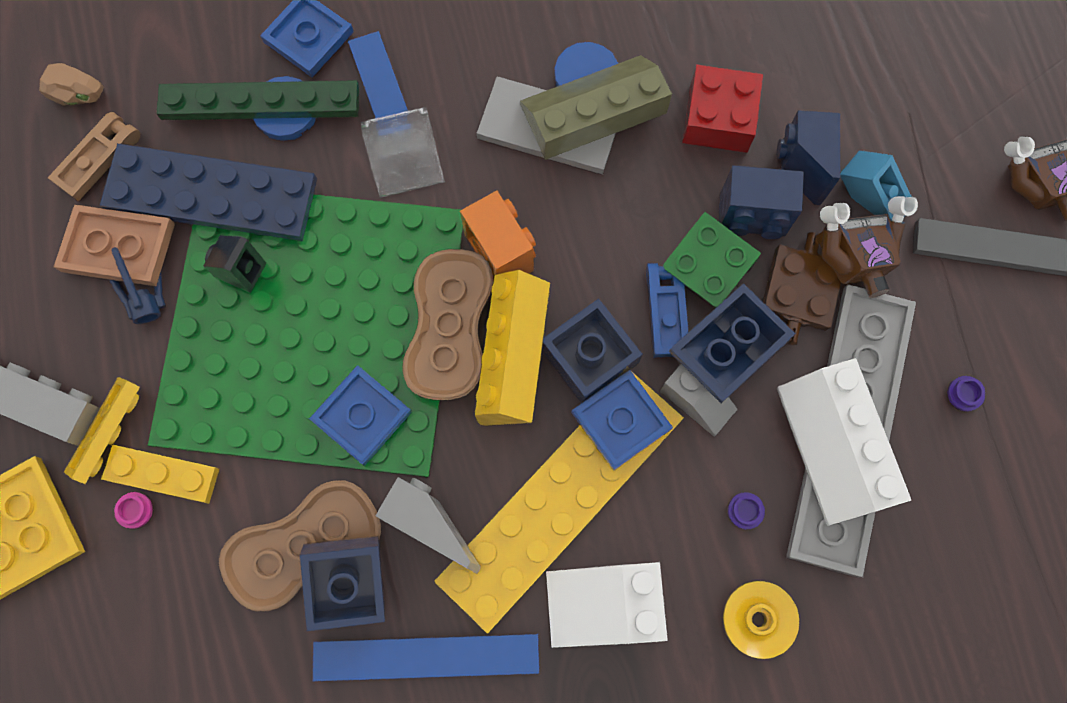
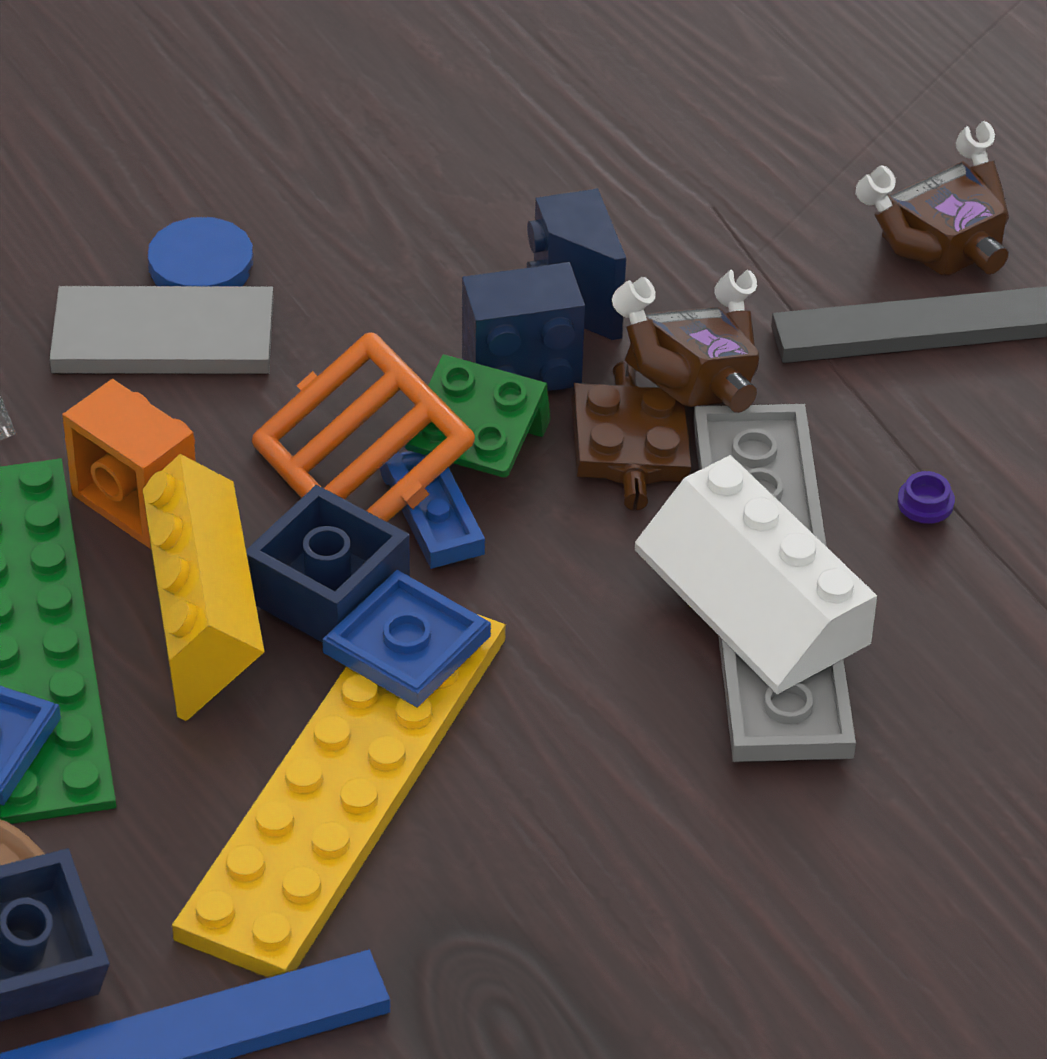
camera: 20 degrees left, 30 degrees down
light grey slope [375,477,481,574] -> none
medium nougat plate [403,249,493,400] -> none
olive slope [520,55,672,160] -> none
white slope [546,562,668,648] -> none
light grey slope [660,364,737,437] -> none
dark blue slope [669,283,796,403] -> none
red brick [682,64,763,153] -> none
yellow dish [723,581,799,659] -> none
dark purple plate [728,492,765,529] -> none
dark azure slope [840,150,912,219] -> none
none -> orange bar [252,332,475,522]

